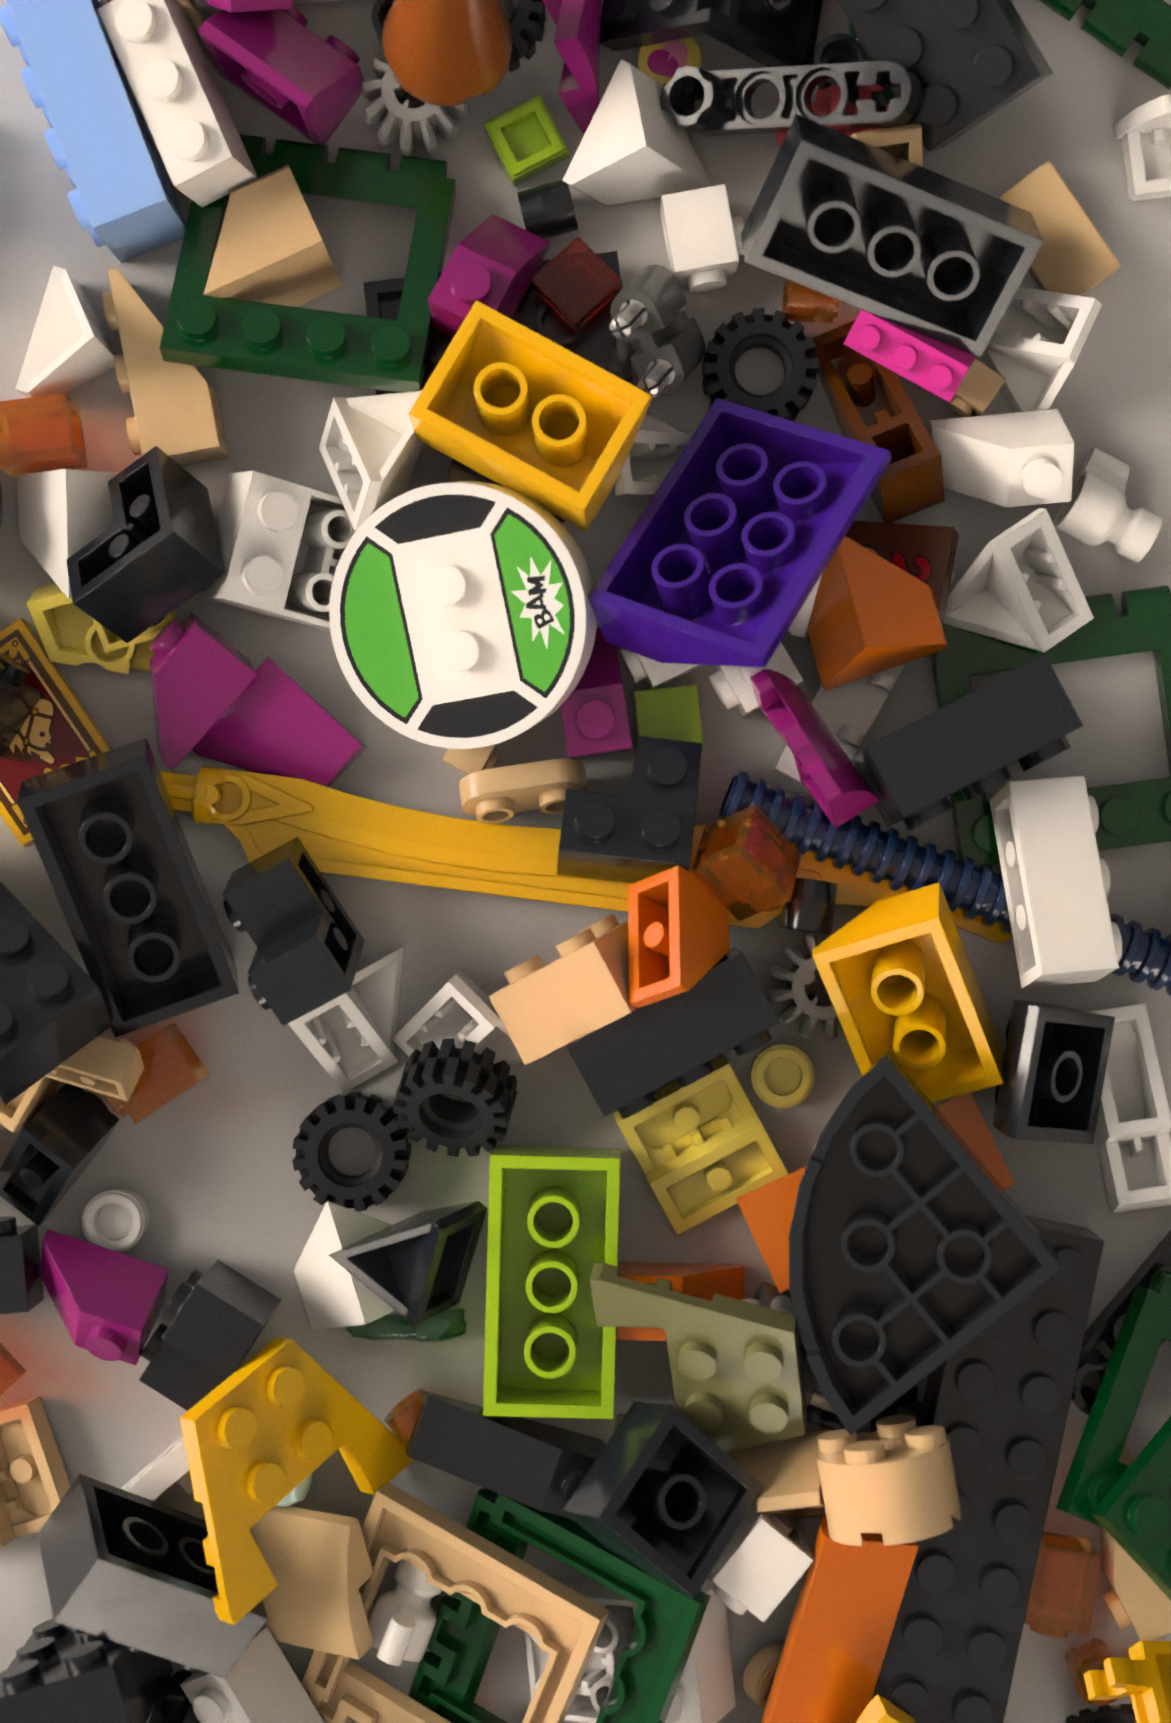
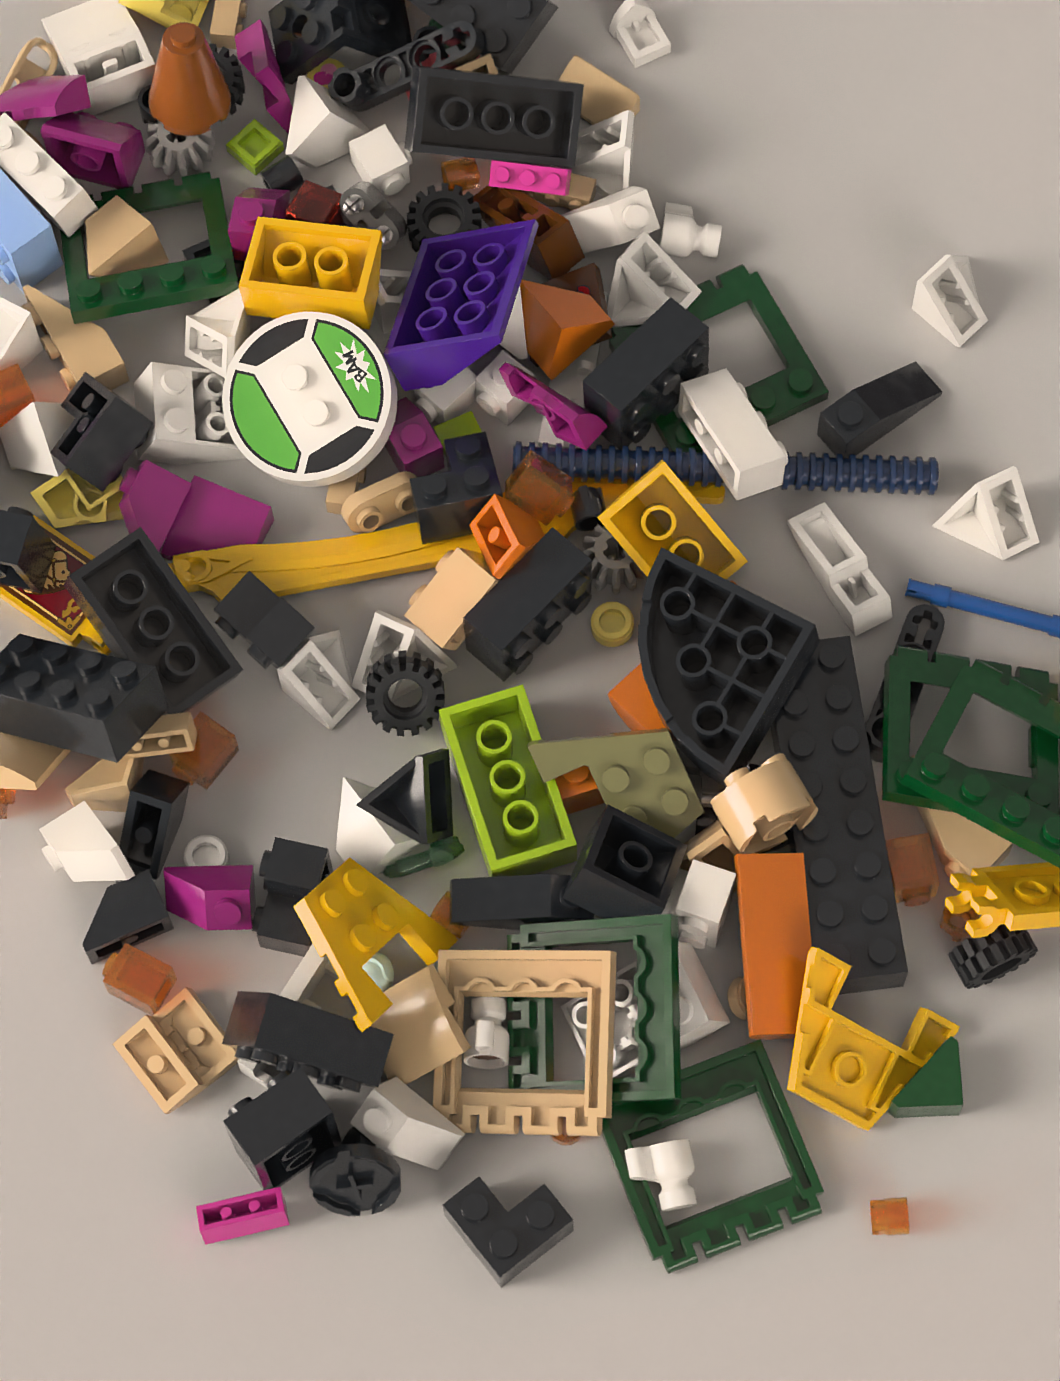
camera: 15 degrees left, 20 degrees down
black tyre [292,1092,412,1212] -> none
light yellow slope [613,1054,789,1235] -> none
black slope [992,999,1115,1144] -> none

